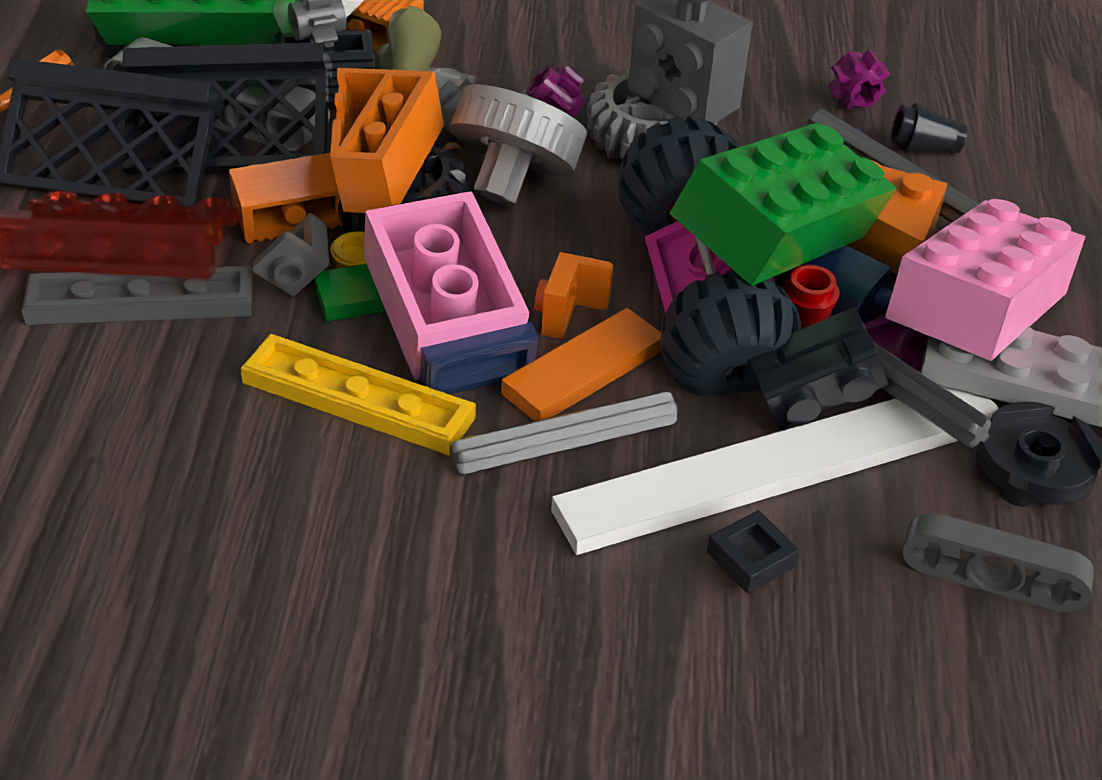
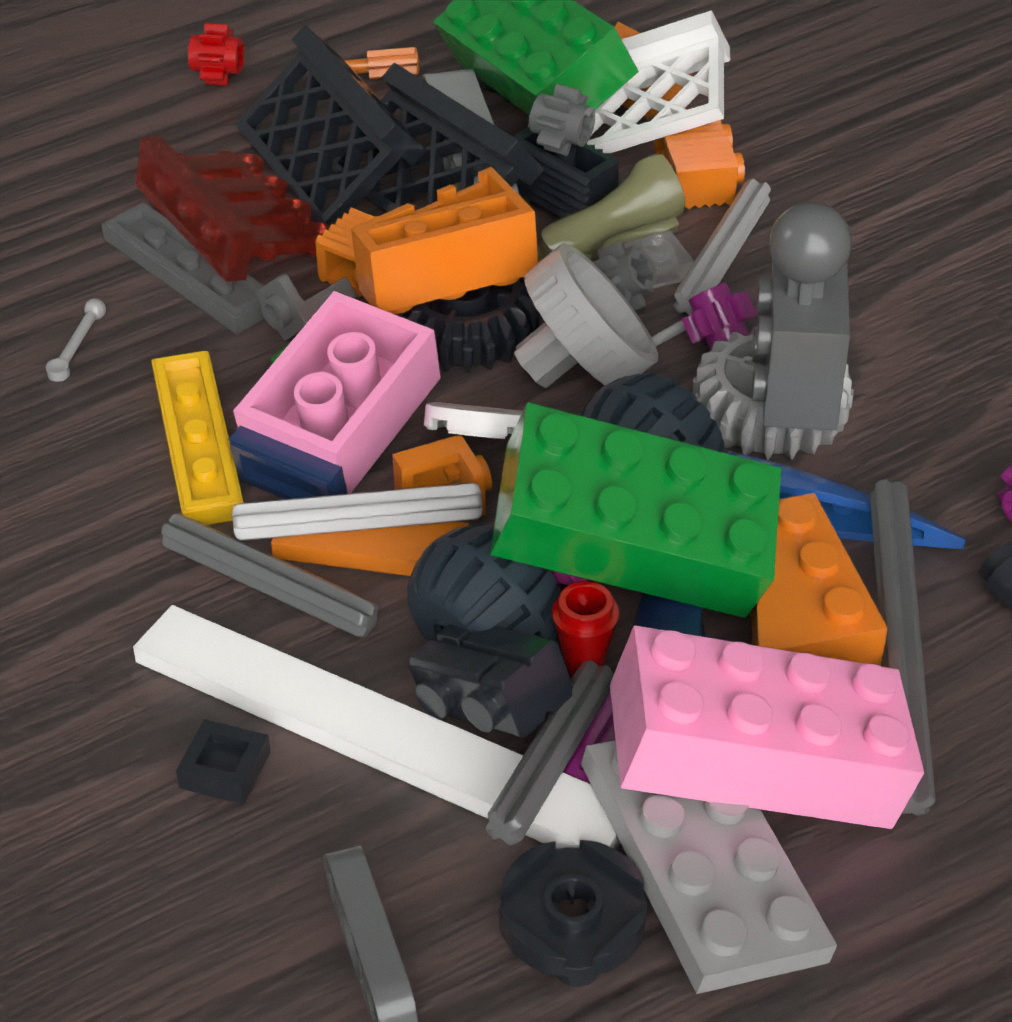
camera: 55 degrees right, 0 degrees up
none -> light grey hinge [46,298,106,382]
none -> axle [232,483,483,541]
none -> white tile [424,402,523,439]
none -> light grey axle [673,178,771,315]

